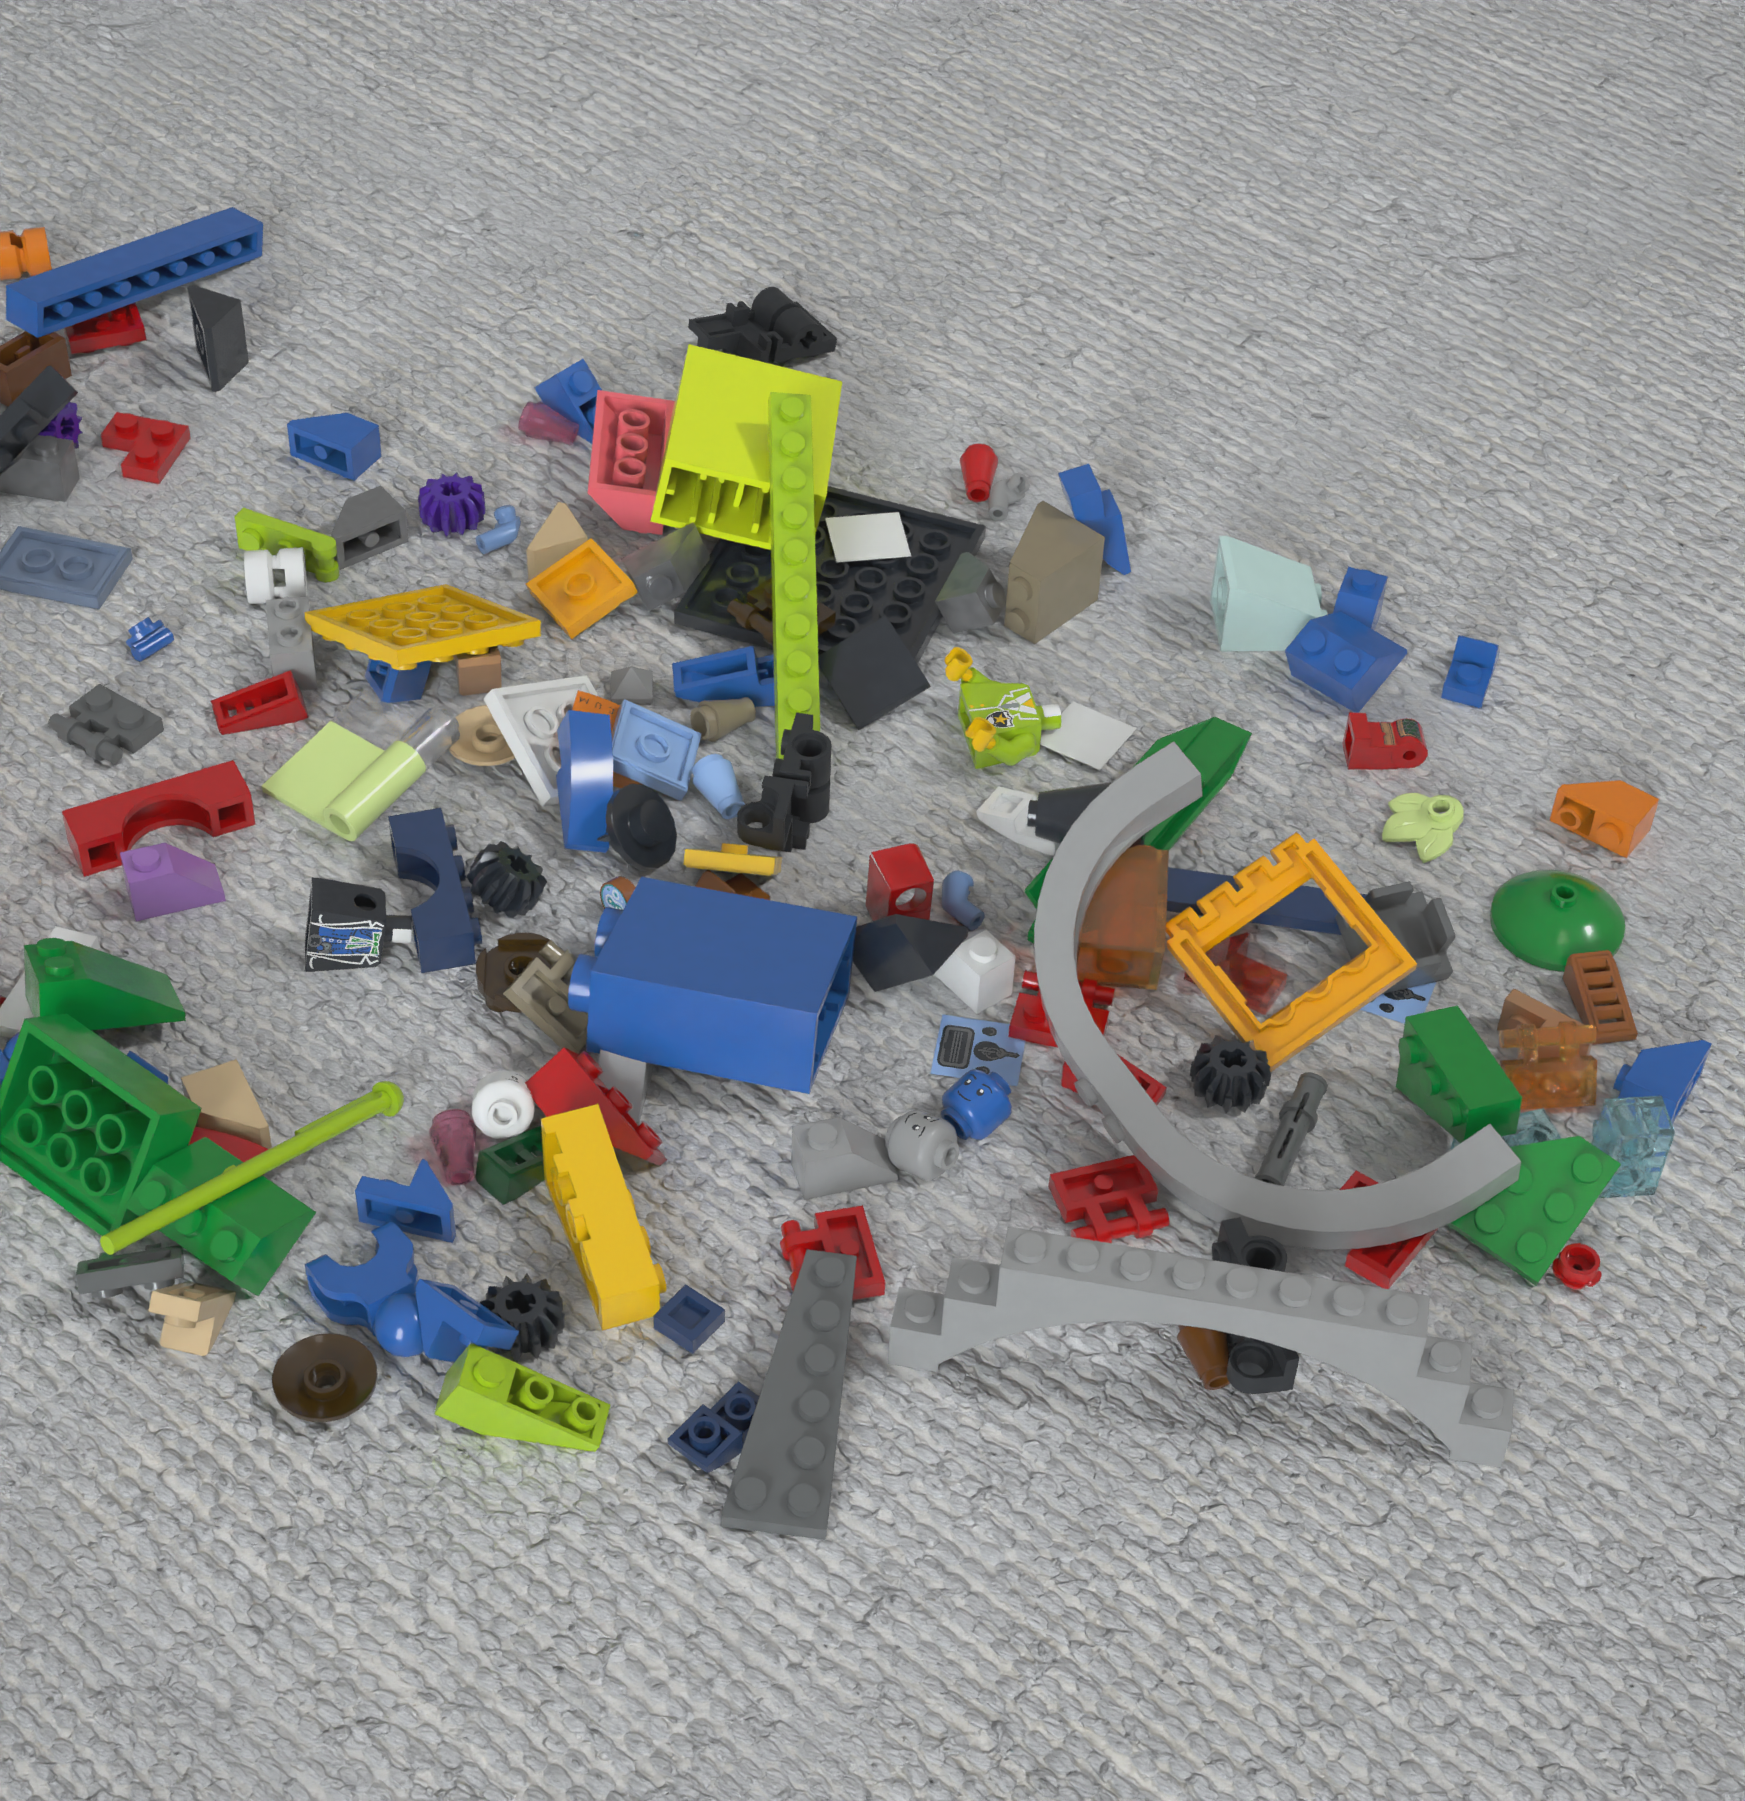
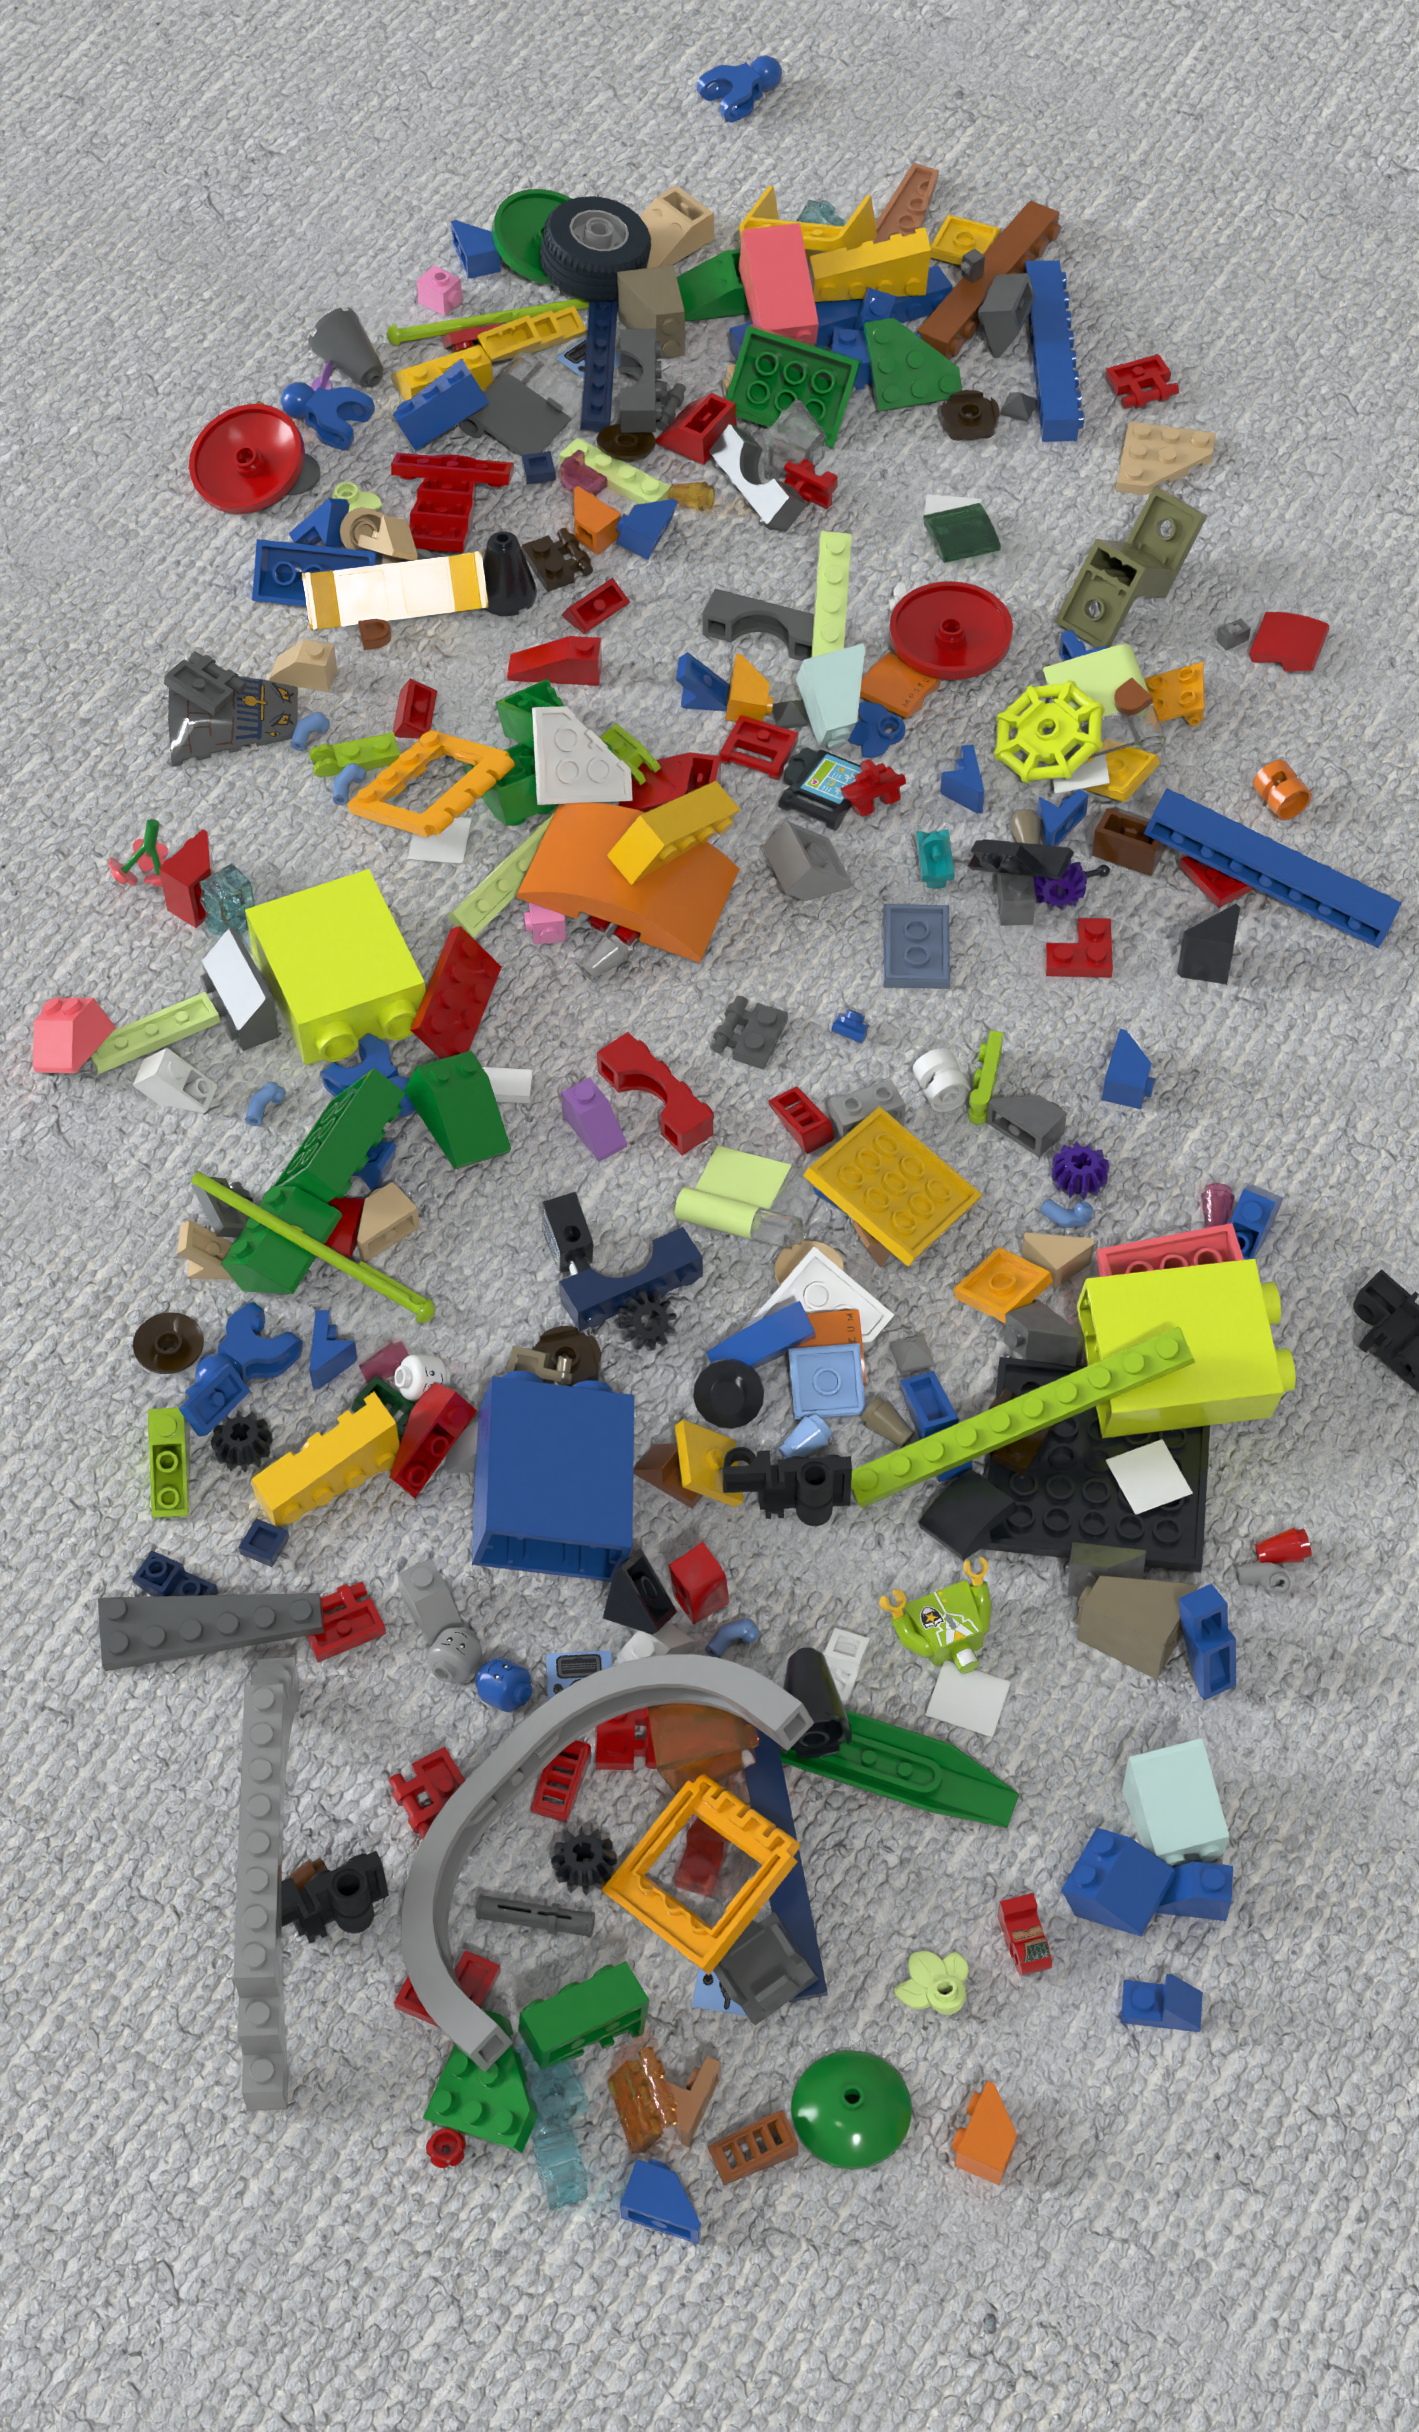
camera: 80 degrees right, 10 degrees up
tile [600,876,636,910] -> none

